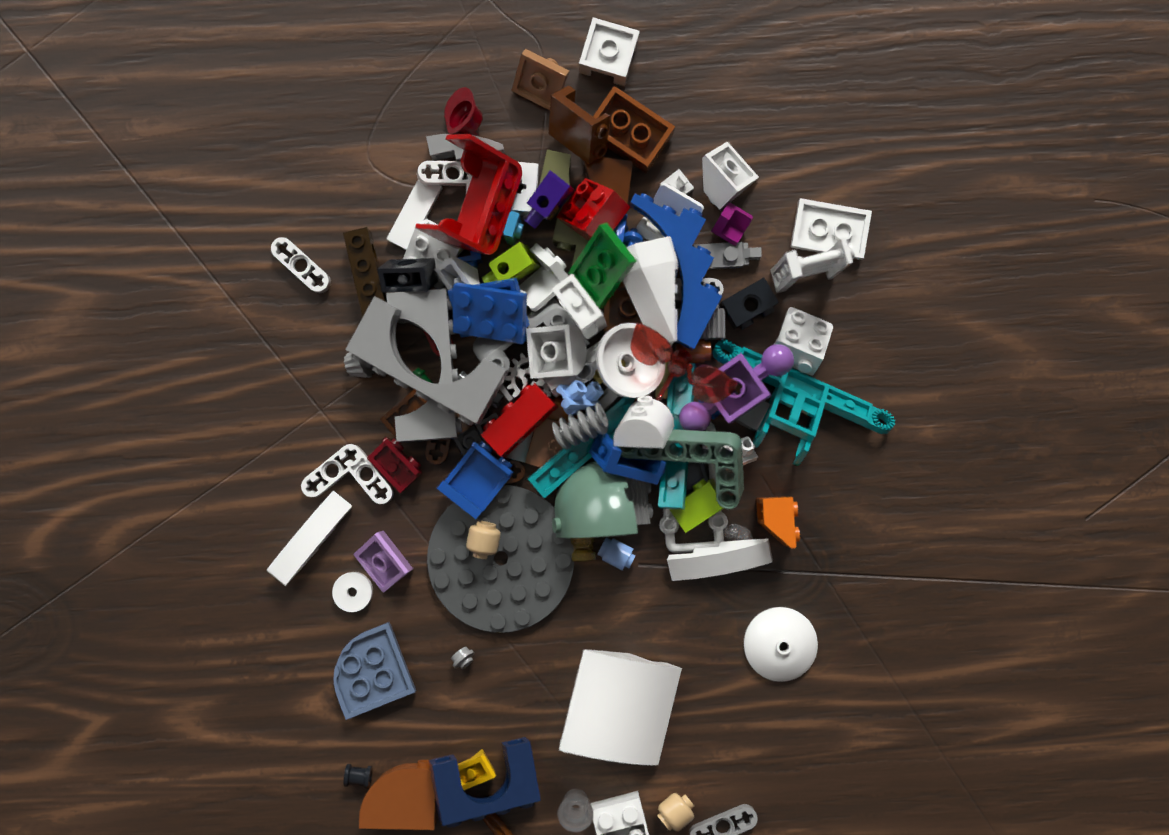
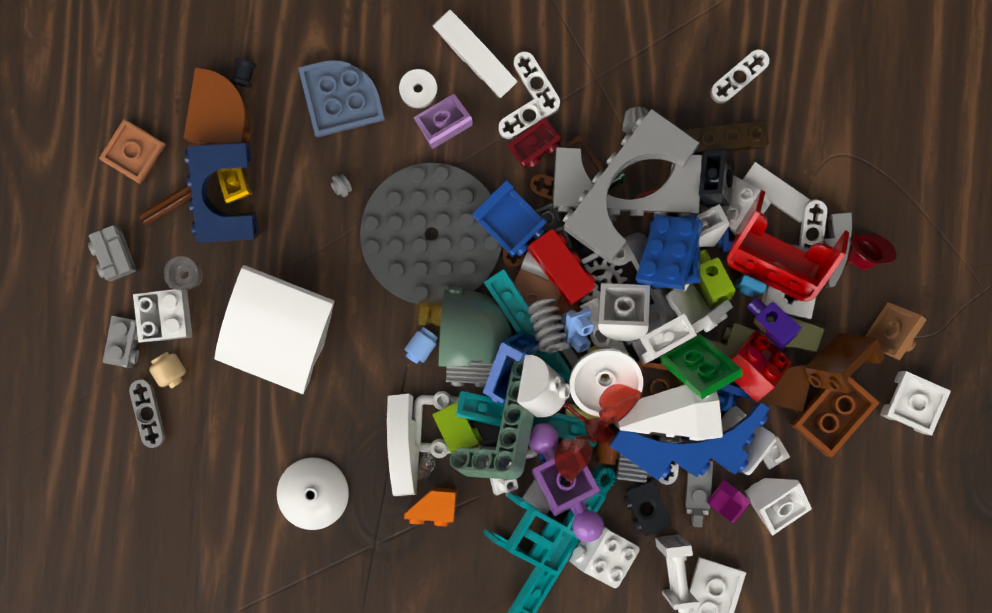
camera: 100 degrees right, 0 degrees up
tan head [466,521,501,559] -> none

